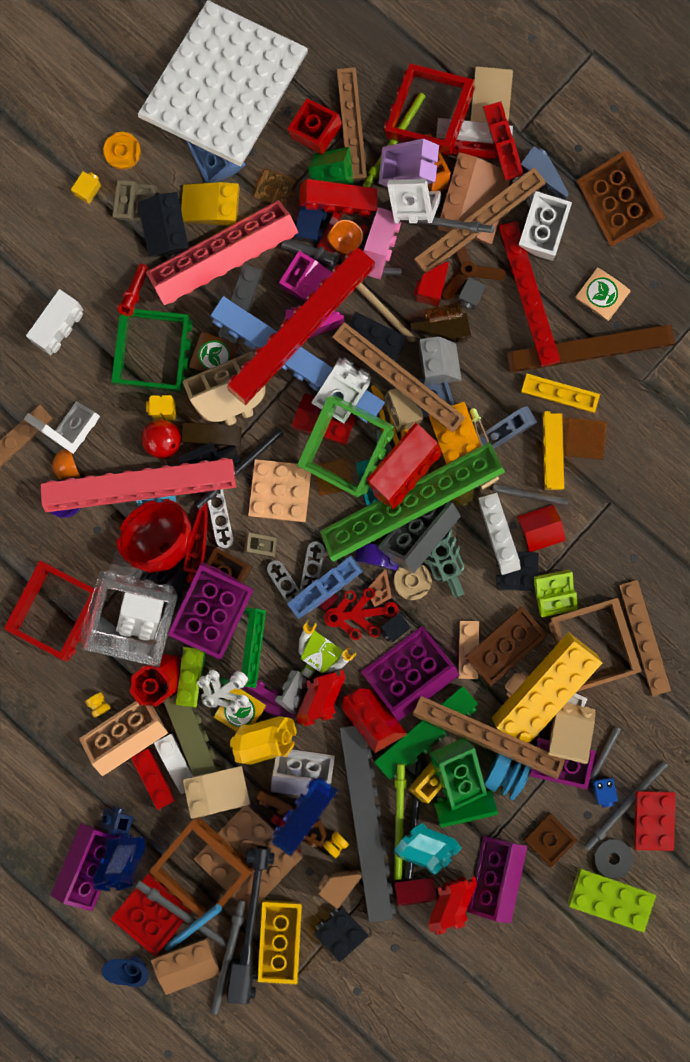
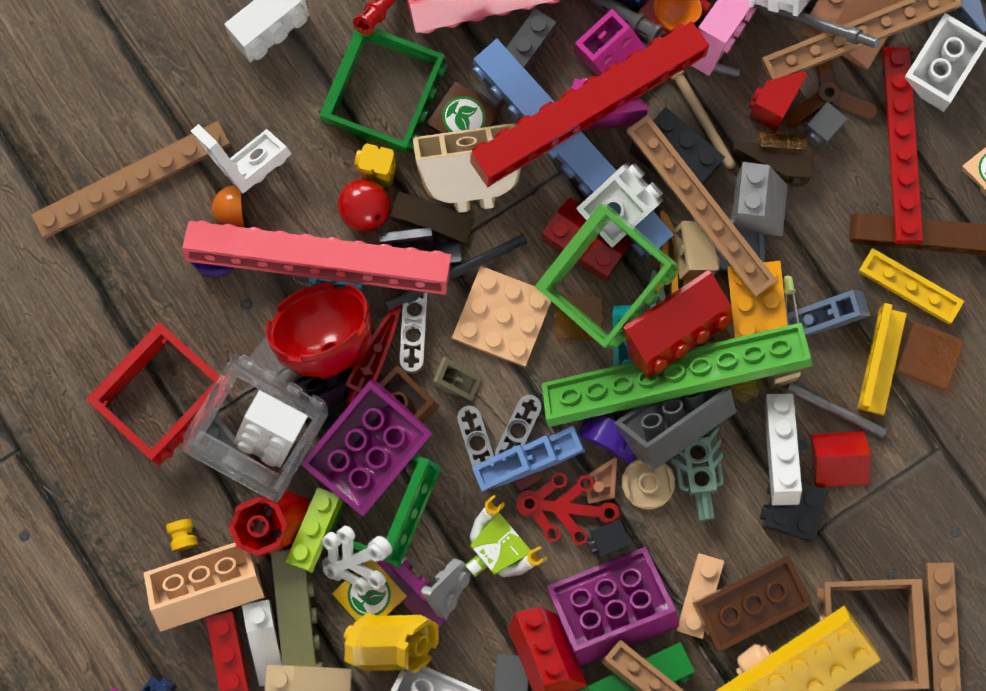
camera: 15 degrees right, 5 degrees down
red brick [296,670,346,727] -> none
lime slope [534,570,578,617] -> none

